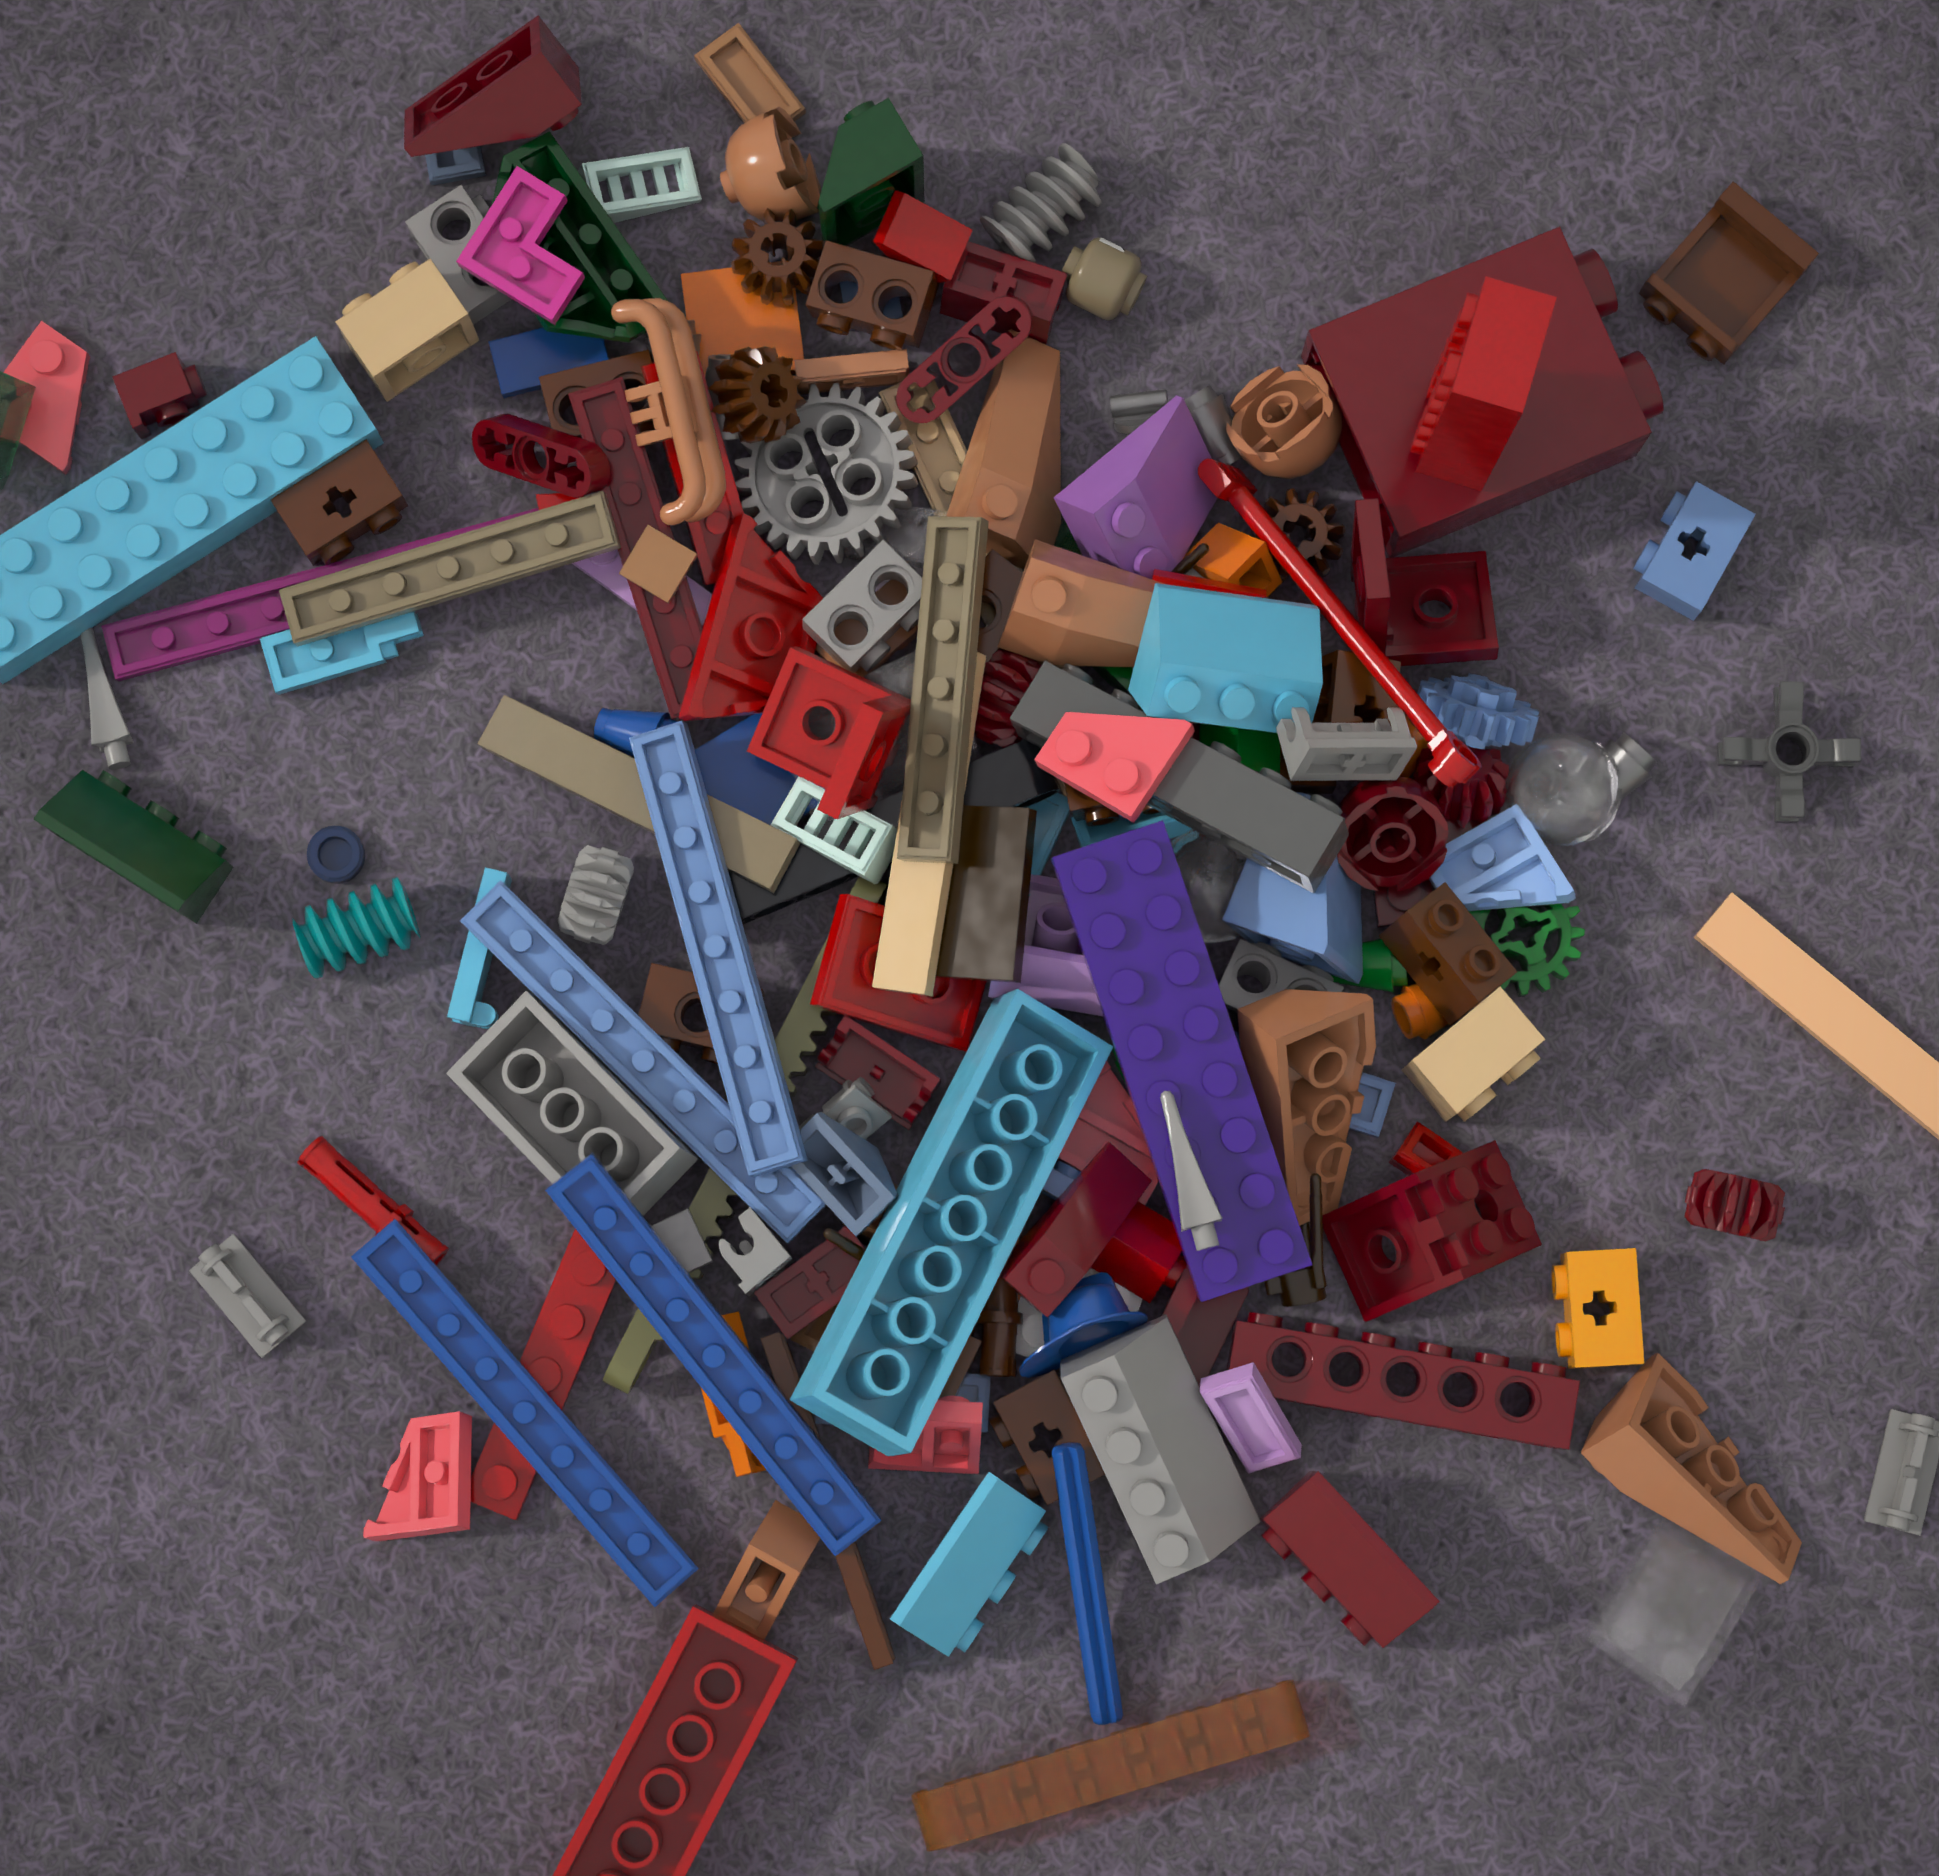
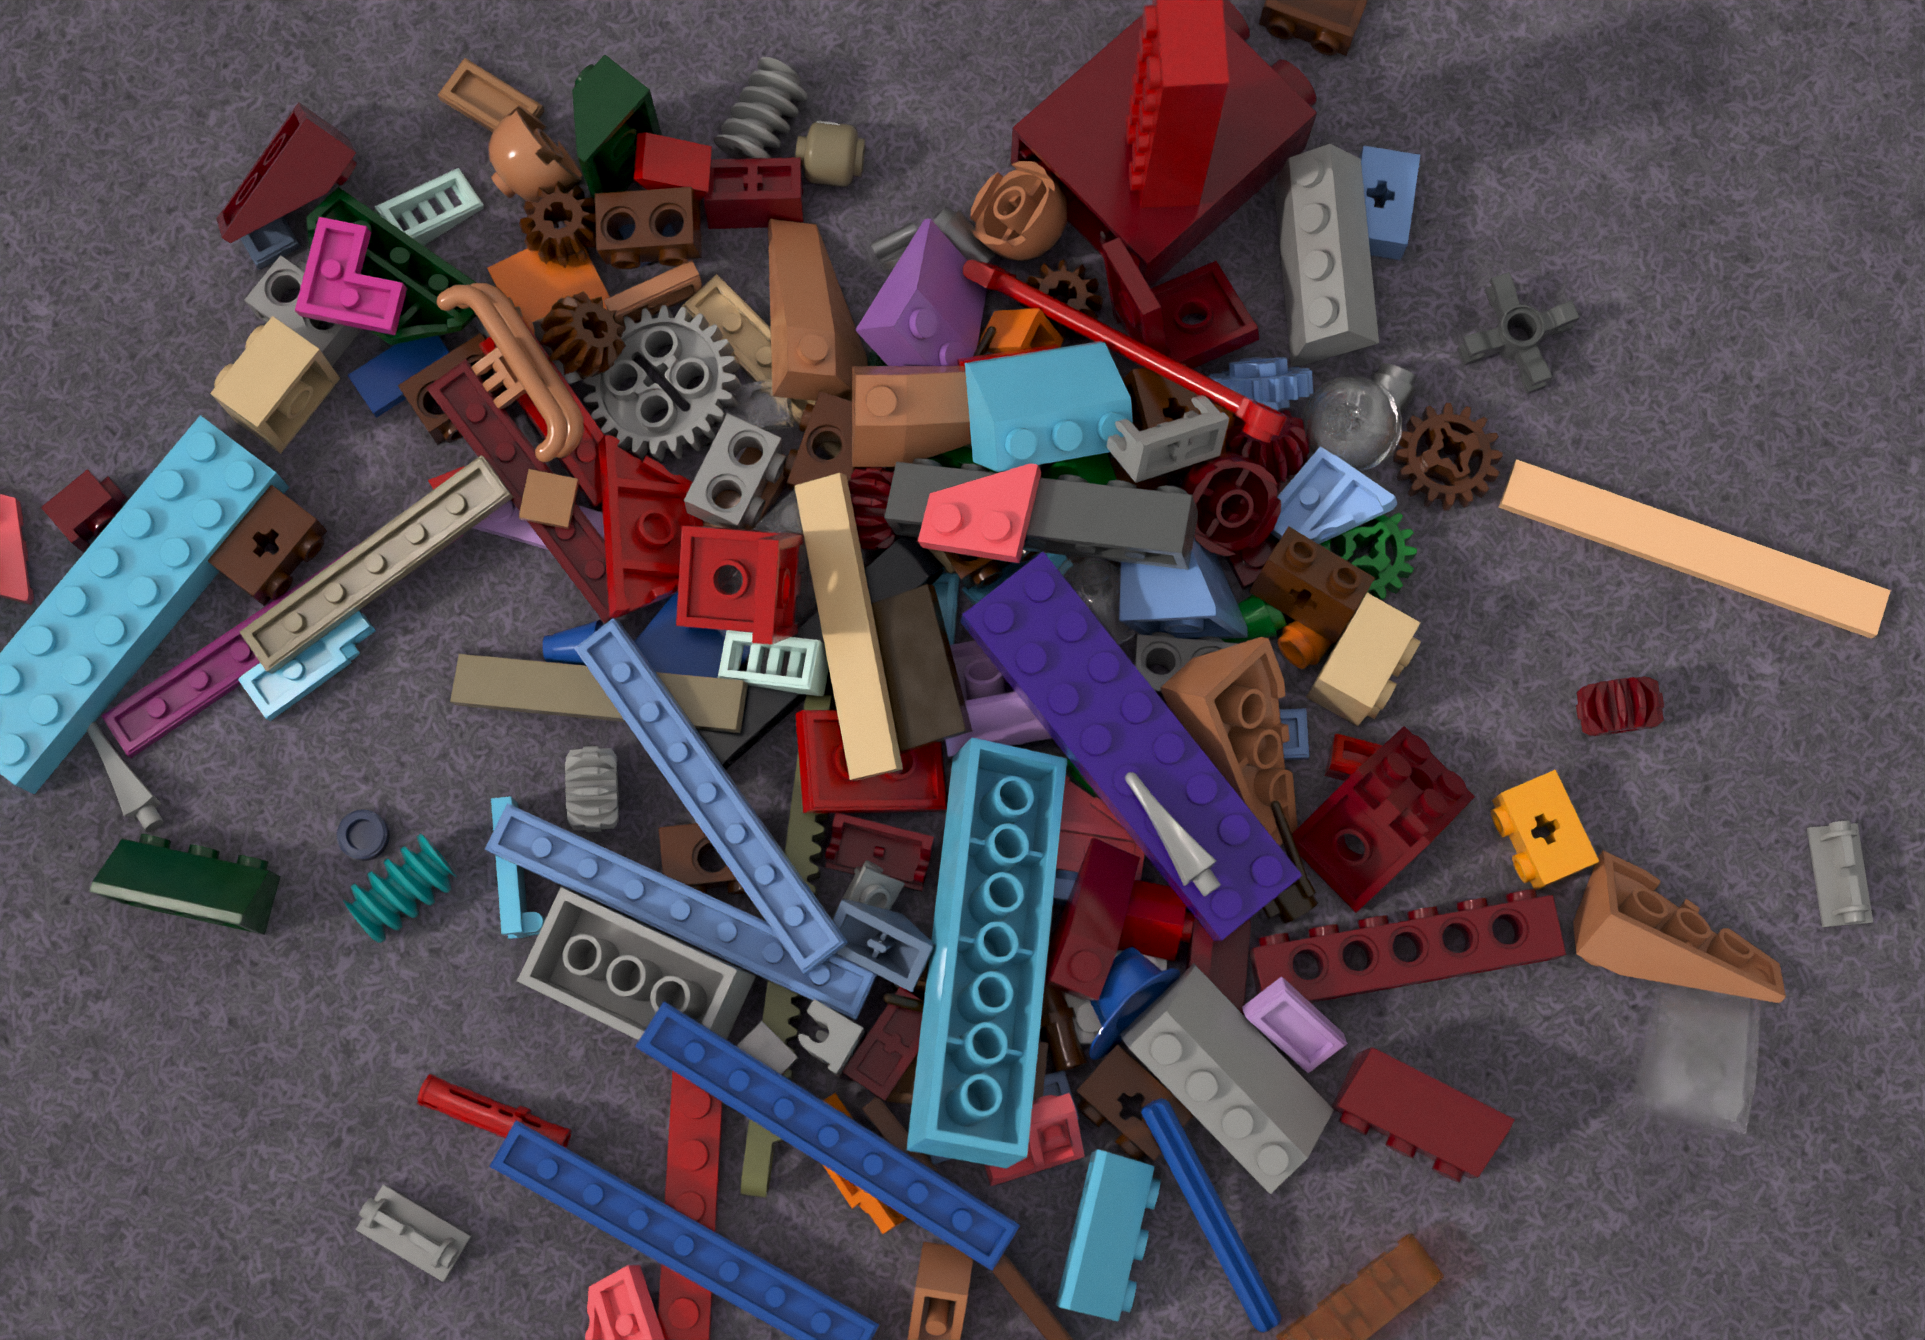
camera: 20 degrees left, 5 degrees down
dark red beam [472,413,610,498] -> none
dark red beam [896,295,1033,423] -> none
dark tan tile [897,516,989,864] -> none
none -> light grey slope [1274,144,1379,366]
none -> reddish brown gear [1393,403,1503,511]

